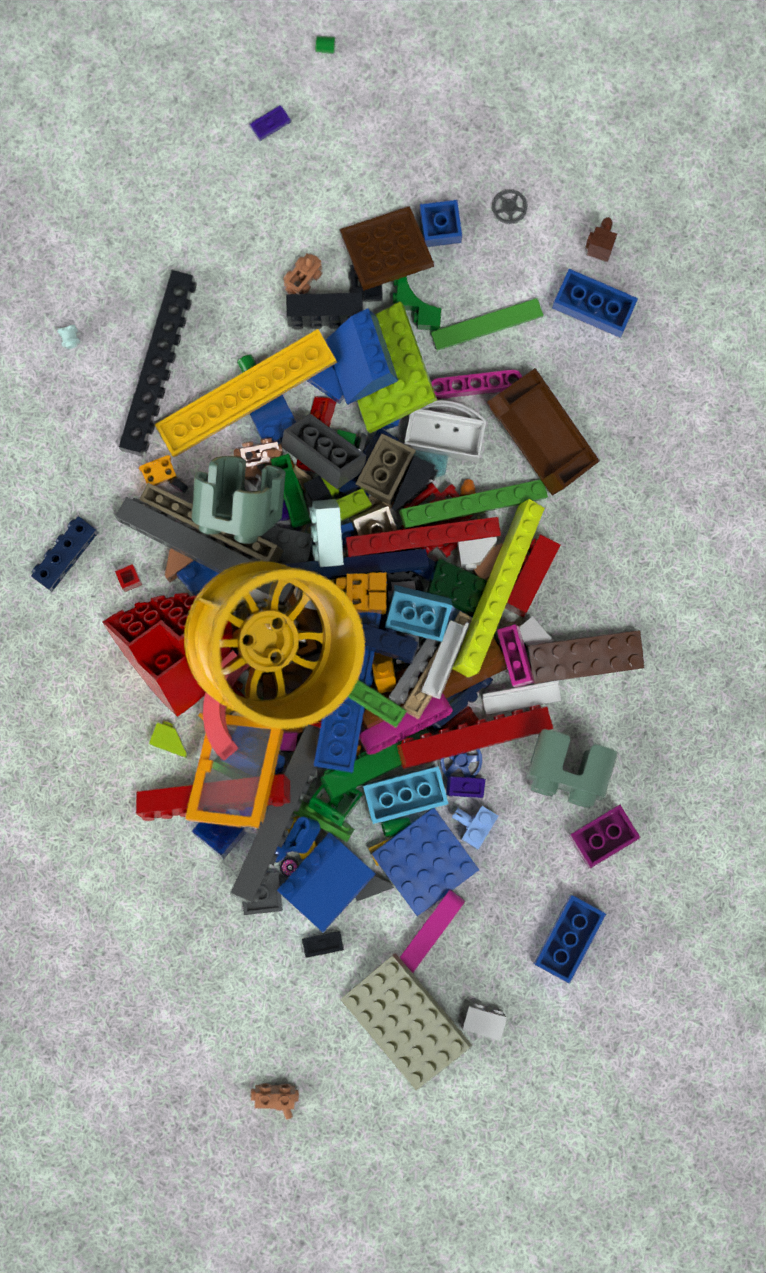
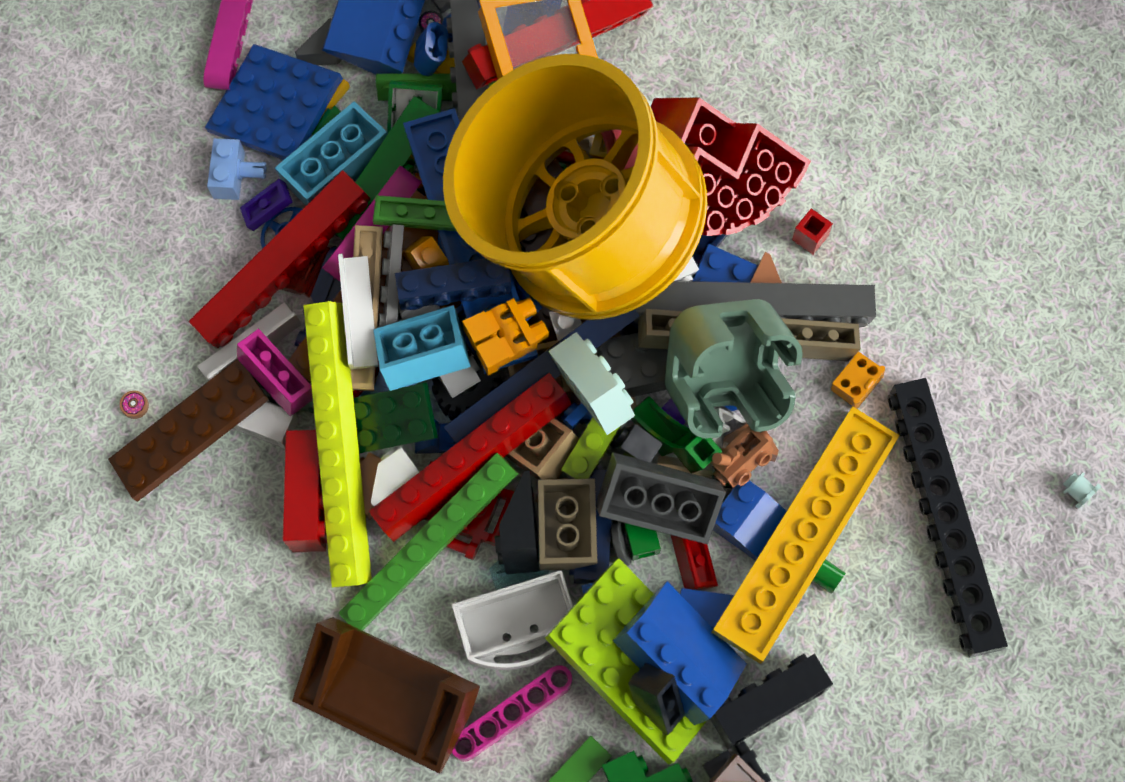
camera: 155 degrees right, 10 degrees down
dark blue brick [31,516,99,592] -> none
lime slope [149,721,188,758] -> none
black tile [169,477,188,494] -> none
nougat brick [284,253,323,294] -> none
orange hose [460,479,476,496] -> none
sand green piece [526,729,618,808] -> none
blue brick [533,895,606,984] -> none
magenta brick [568,805,641,869] -> none
none -> tile [120,390,149,419]
none -> black slope [628,663,685,735]

